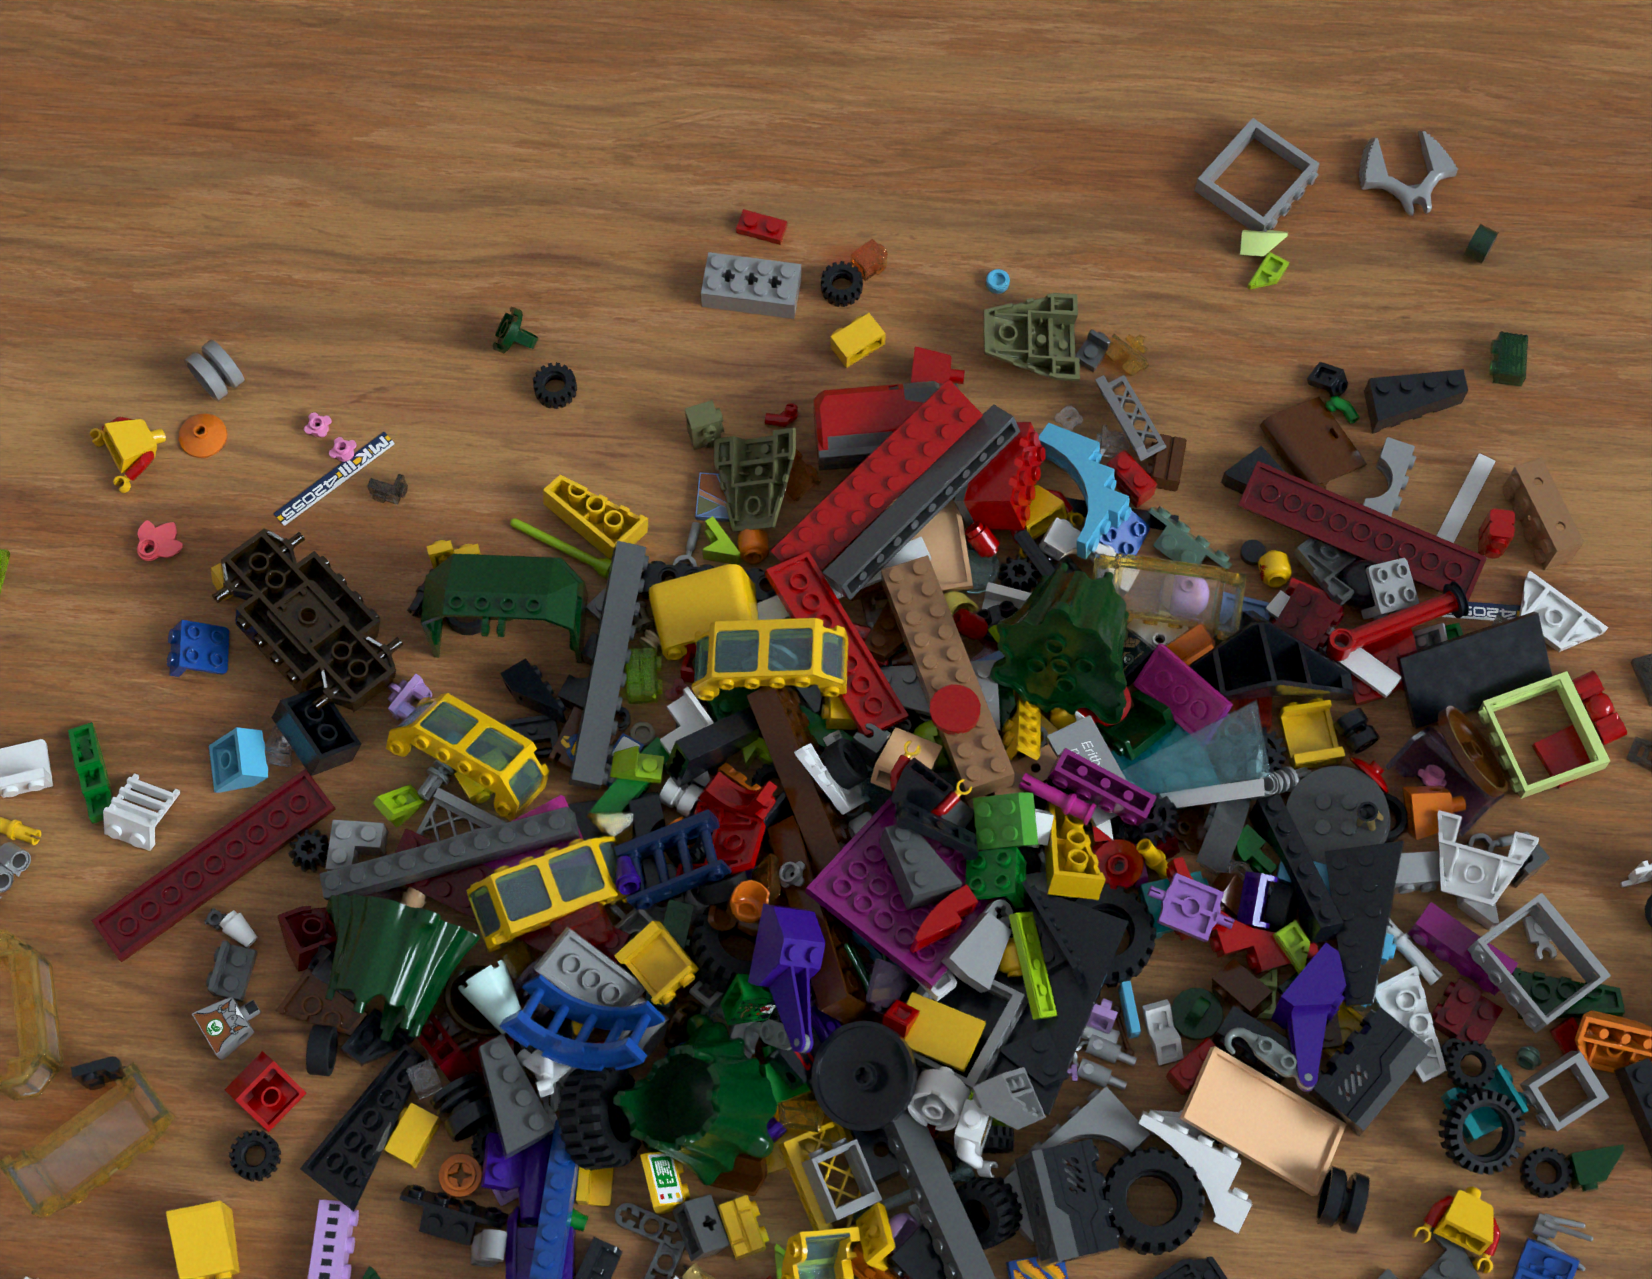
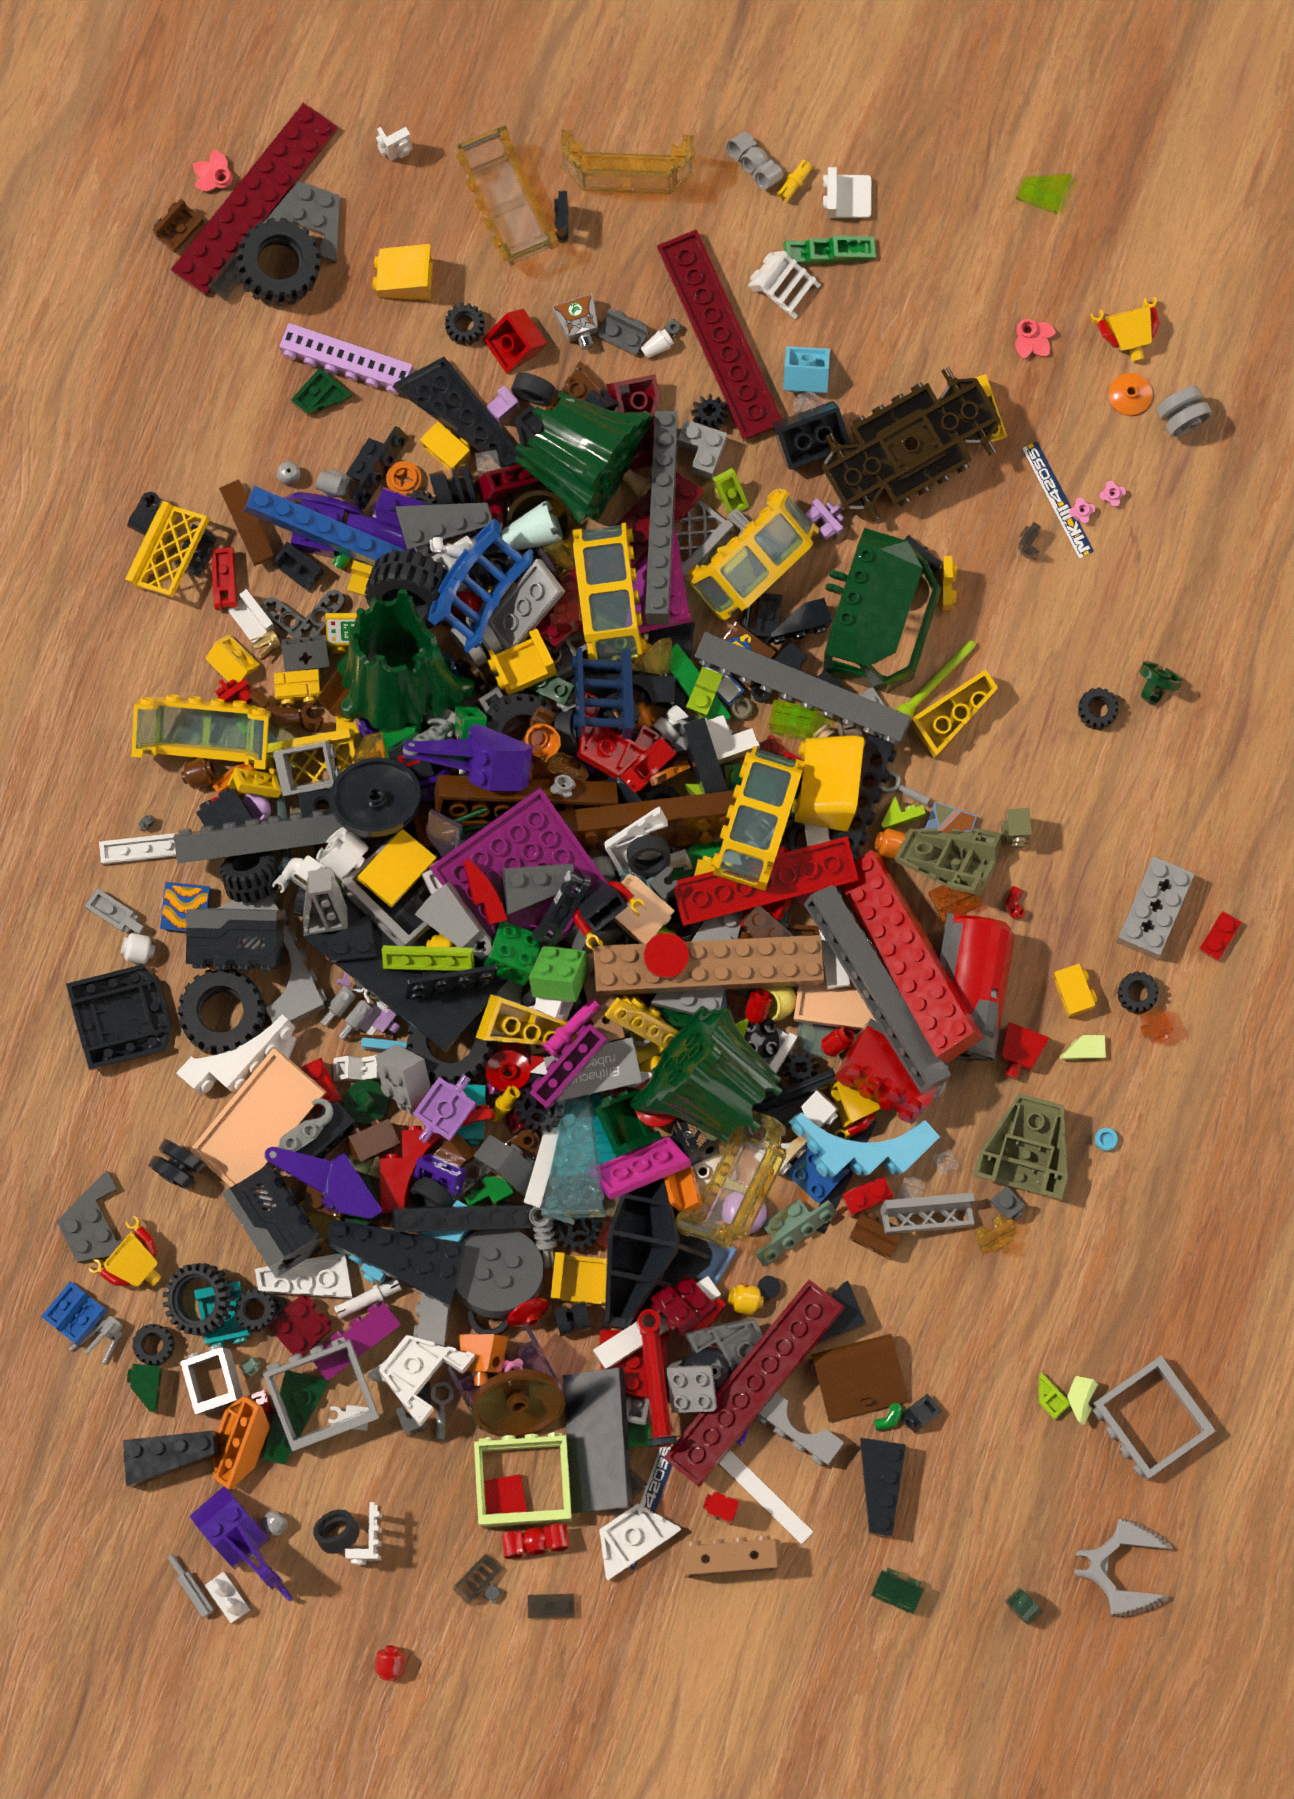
camera: 110 degrees right, 10 degrees up
blue bracket [167,620,229,677] -> none
dark purple cone [615,856,641,895] -> none
red slope [882,999,920,1039] -> none
lime tile [1273,920,1310,974] -> none
black piece [1357,802,1384,831] -> none
none -> reddish brown piece [248,689,324,732]
none -> light grey hinge [375,1044,431,1115]
none -> lavender panel [486,386,519,424]
none -> yellowish green slope [1060,1035,1106,1060]

